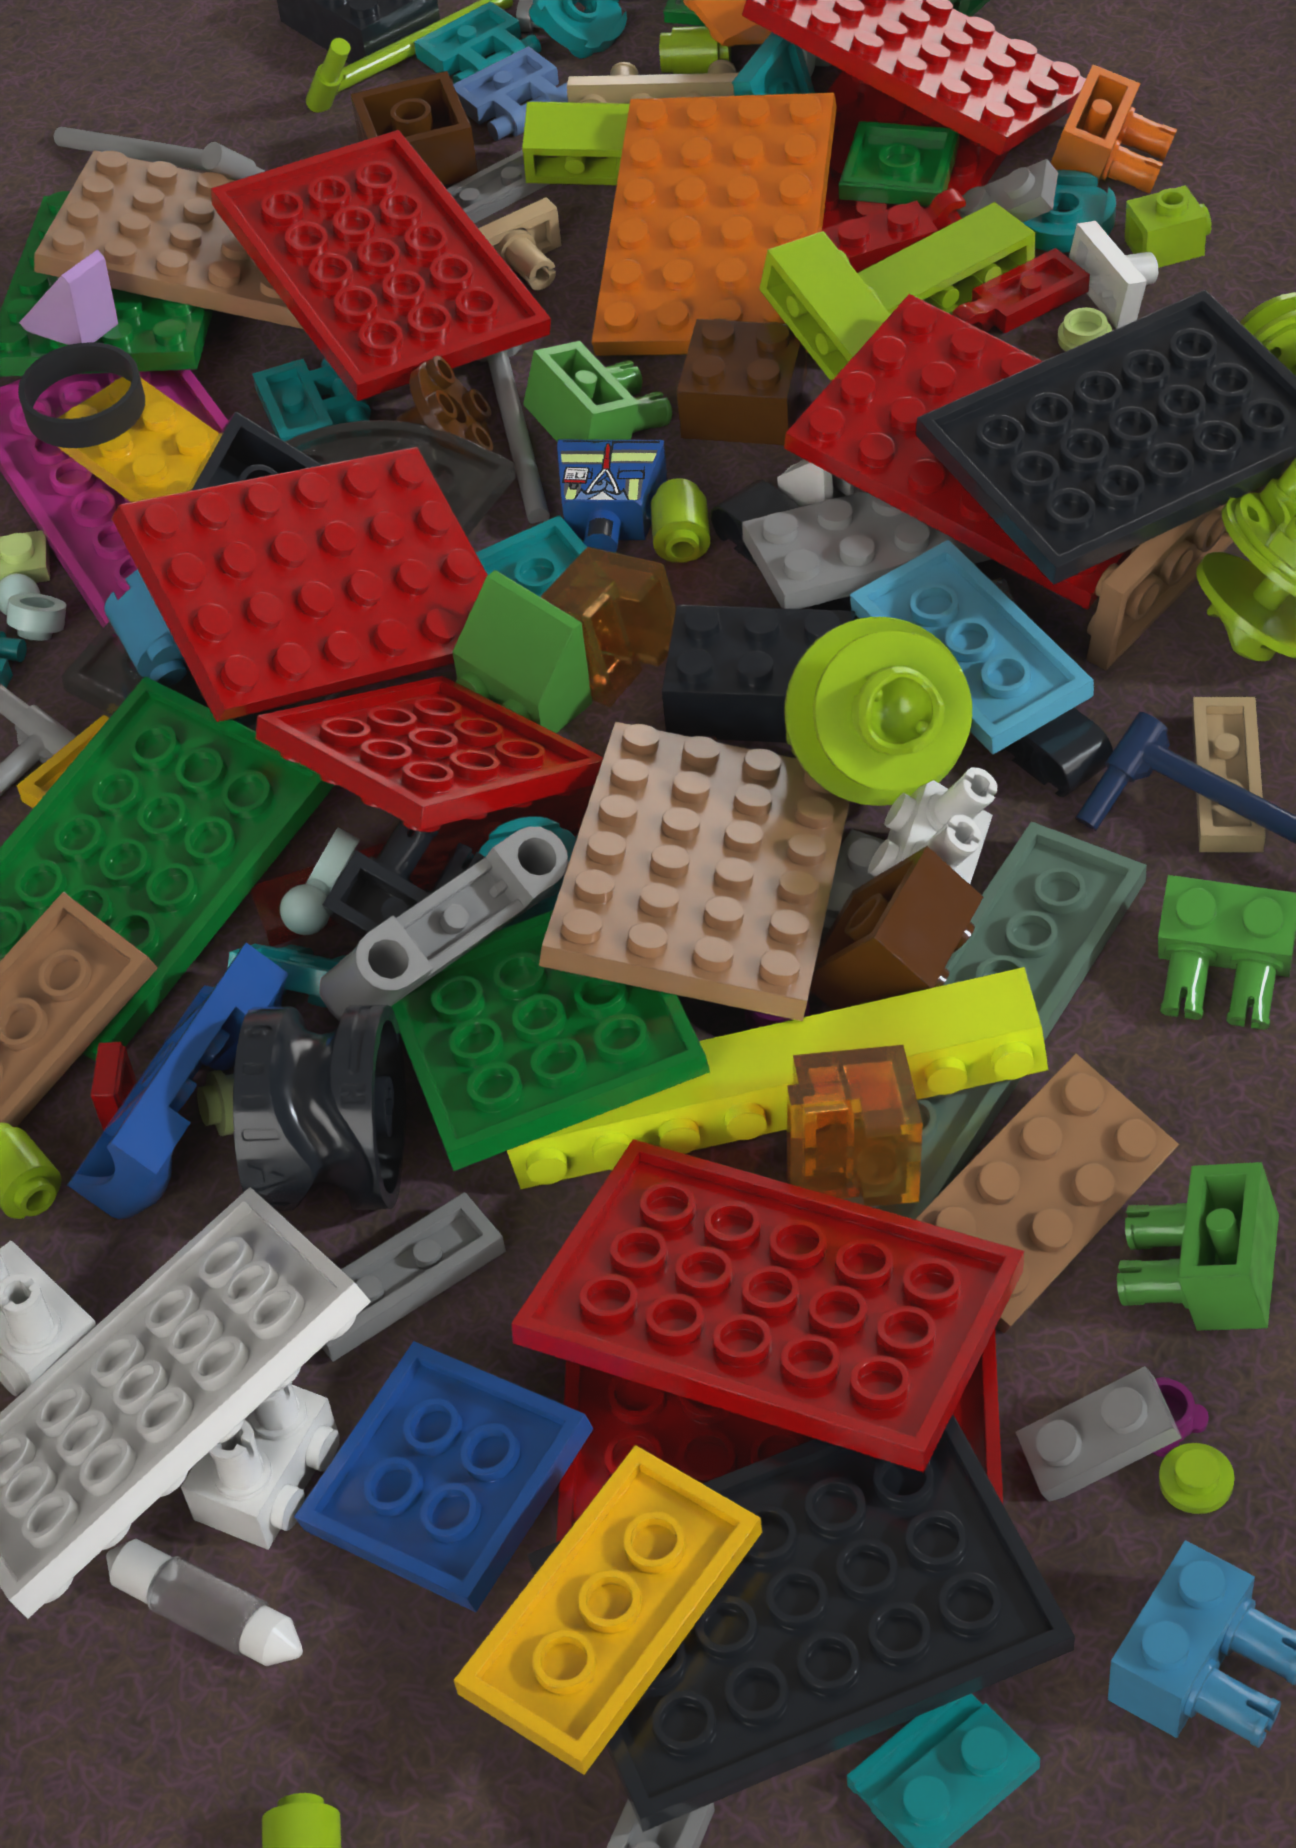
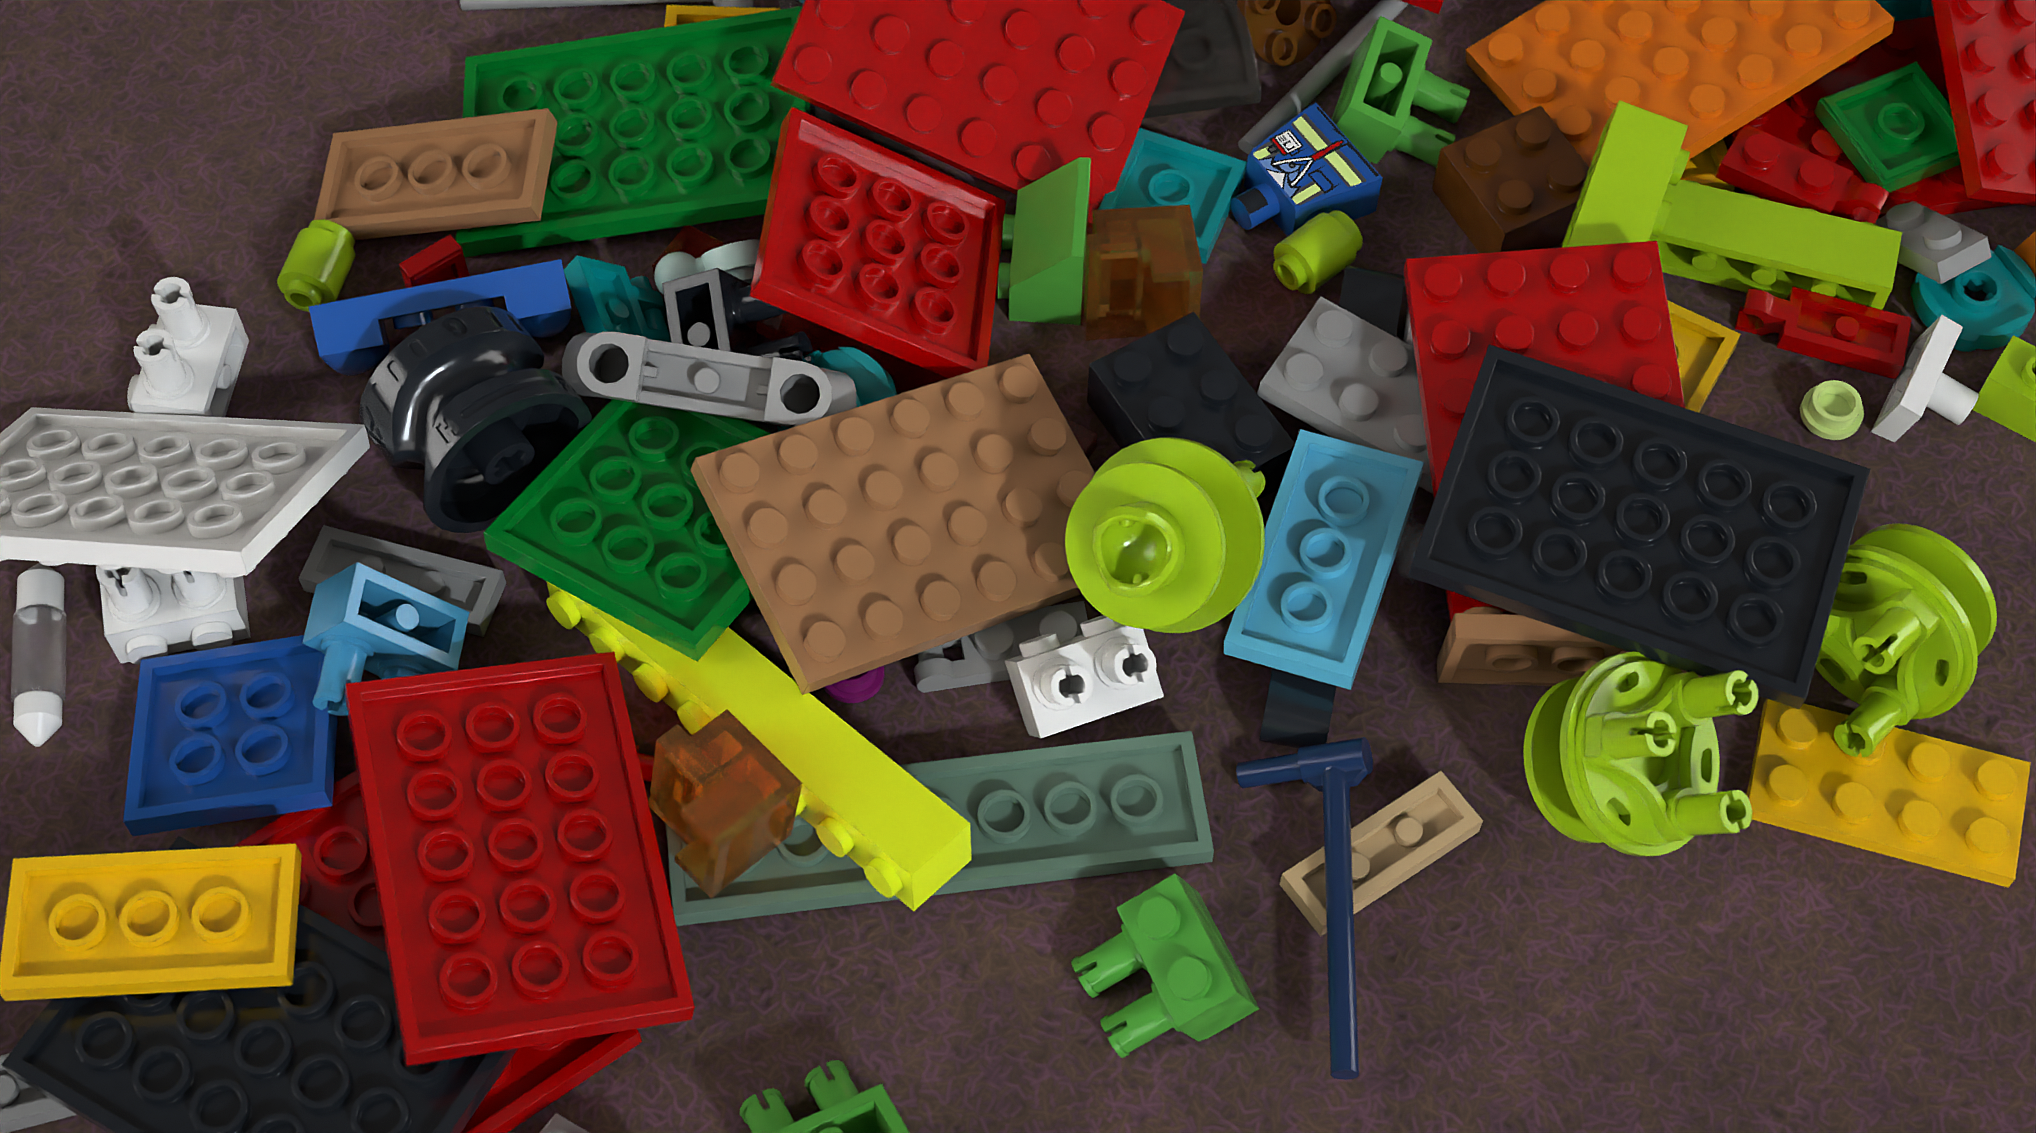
camera: 45 degrees right, 10 degrees up
reddish brown brick [810,846,984,1010] -> none
medium nougat plate [915,1054,1179,1334] -> none
none -> dark azure brick [302,562,469,716]

